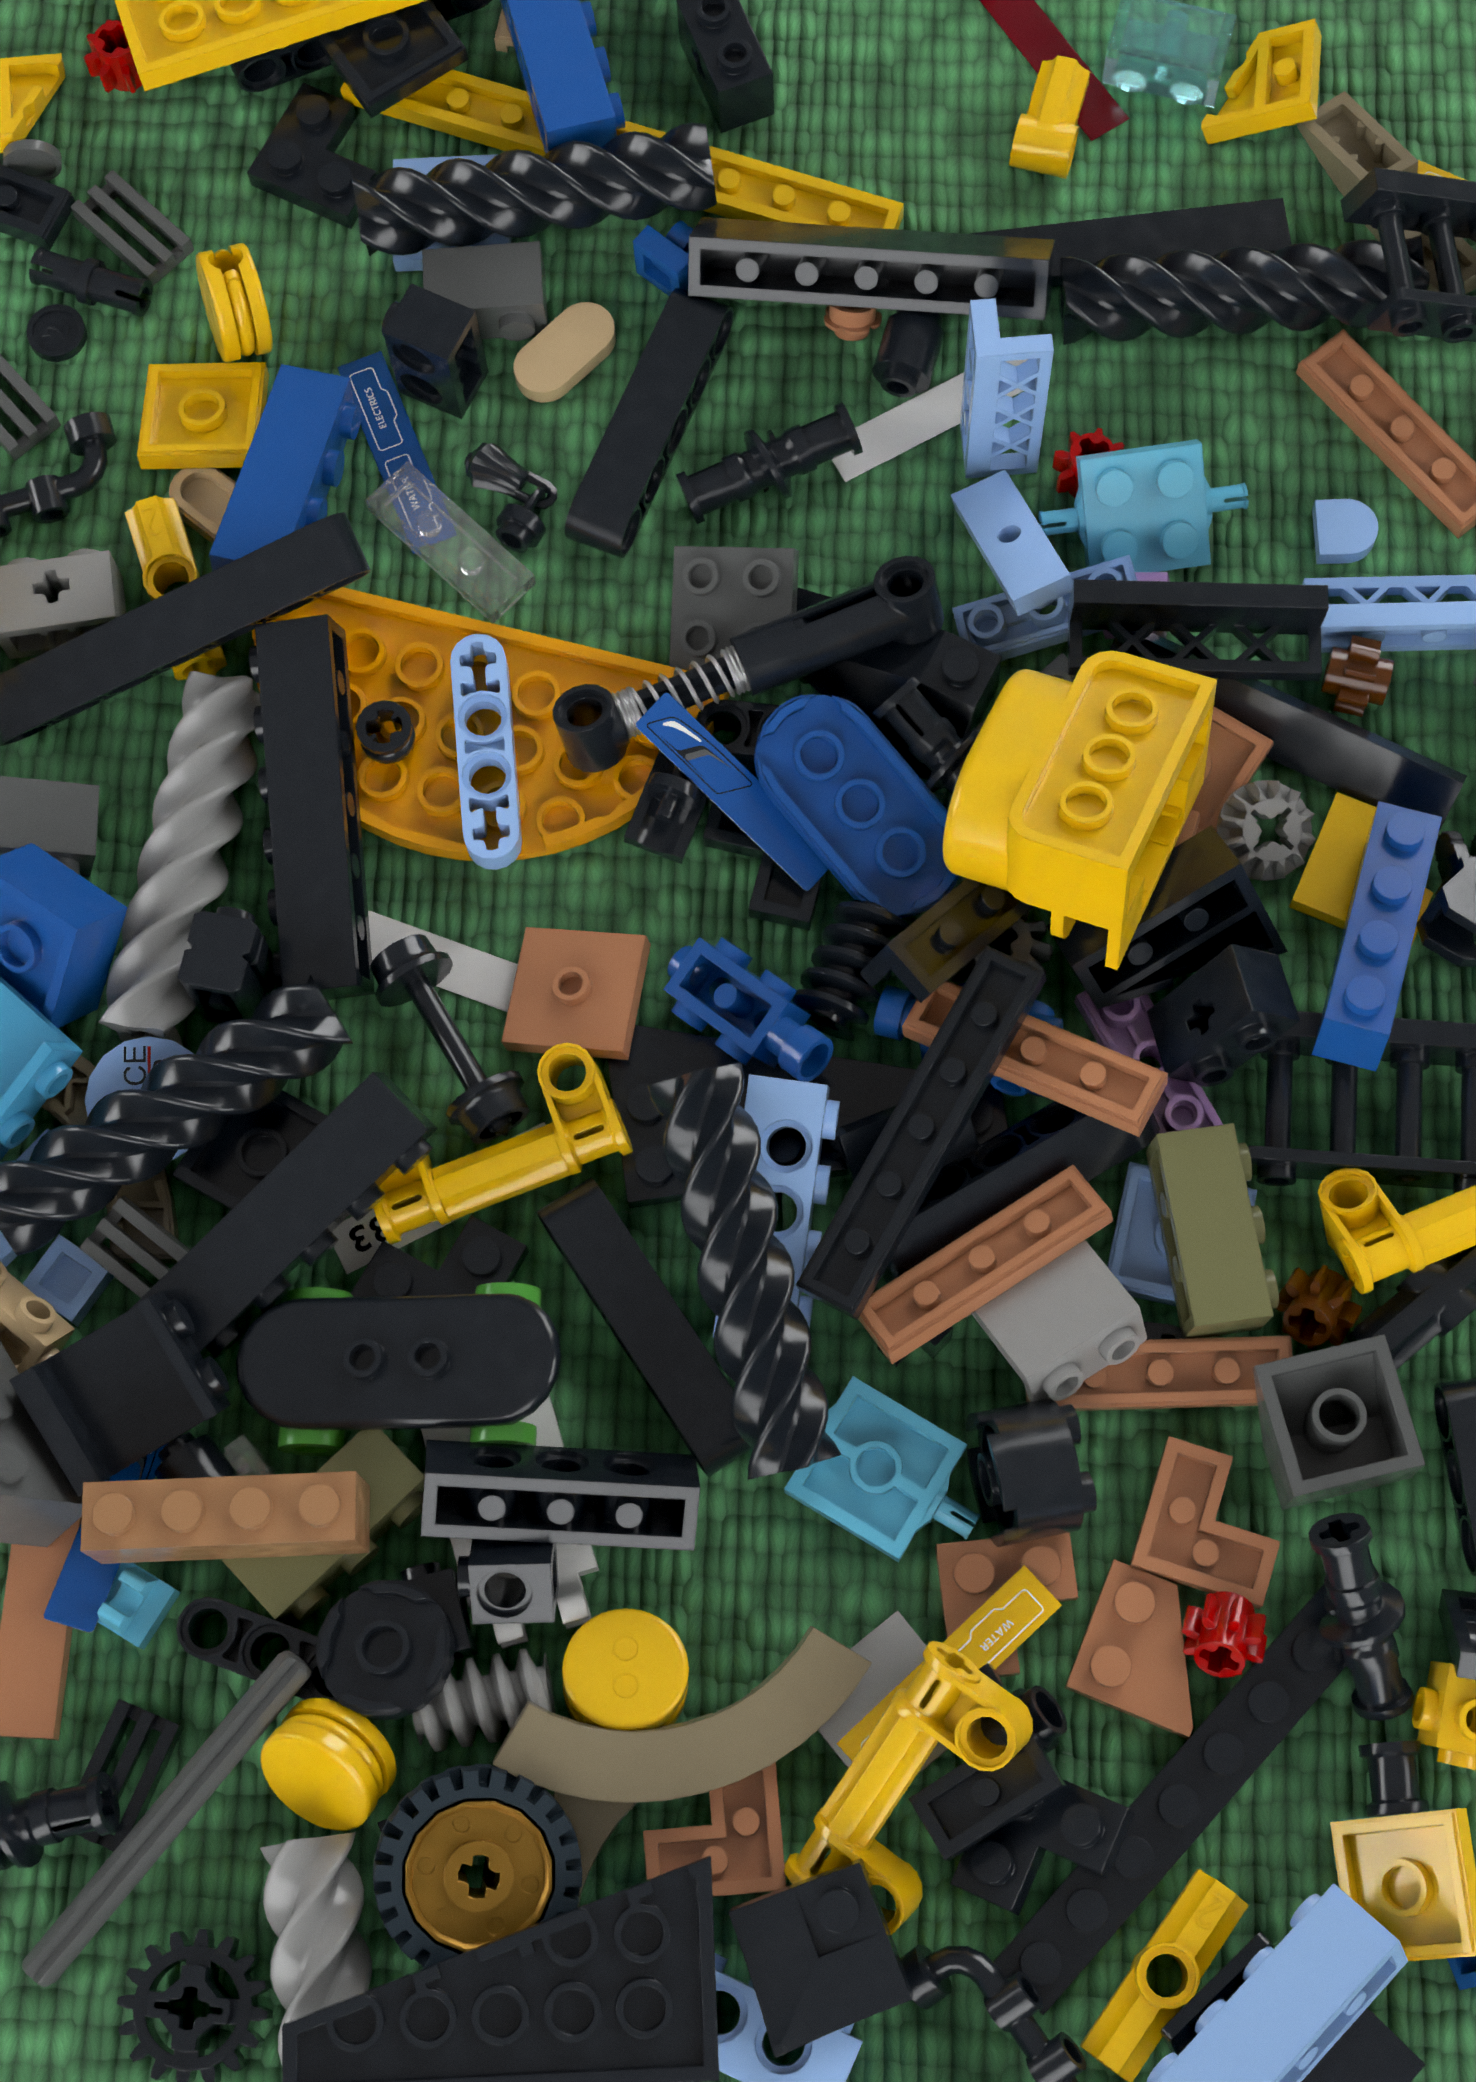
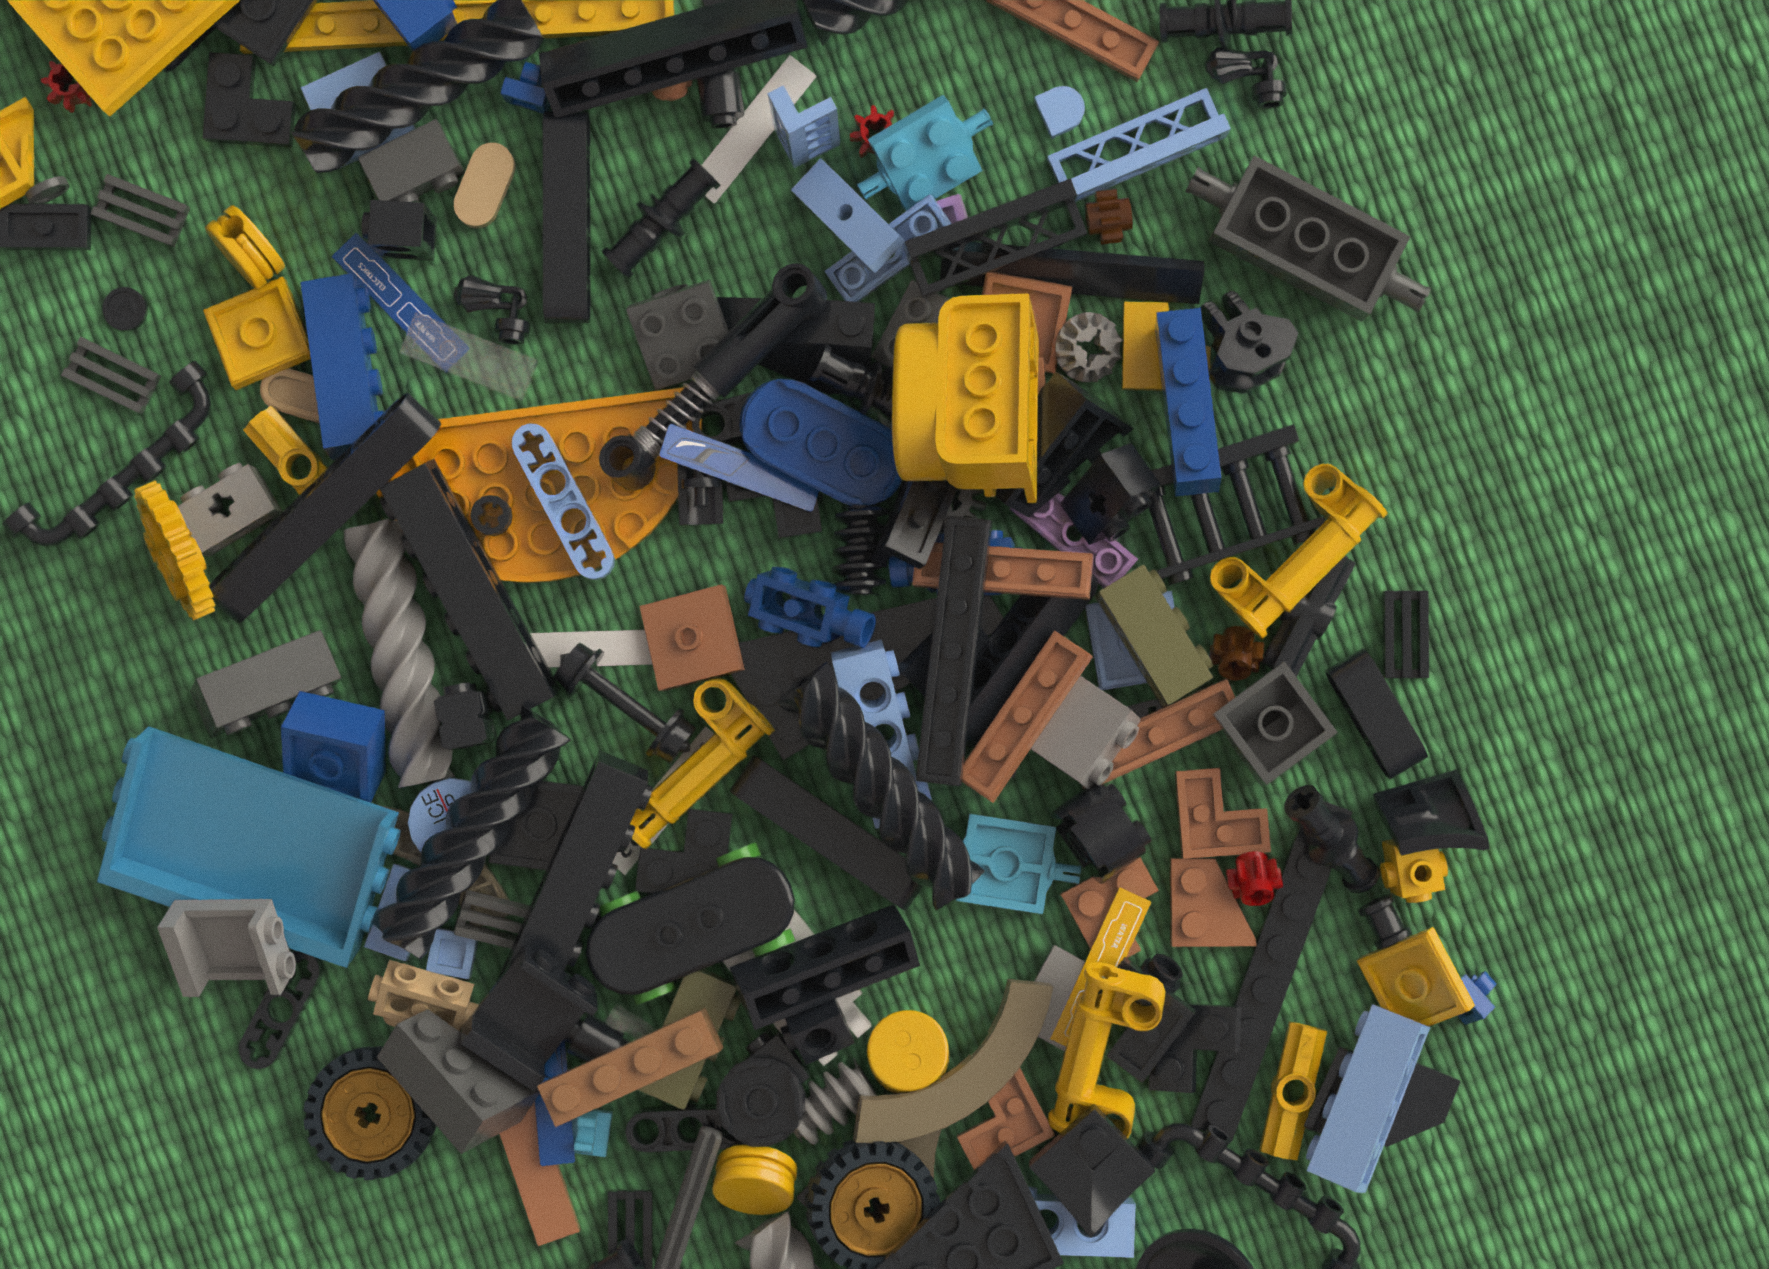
camera: 25 degrees left, 15 degrees up
black pin [29,247,153,317] -> none

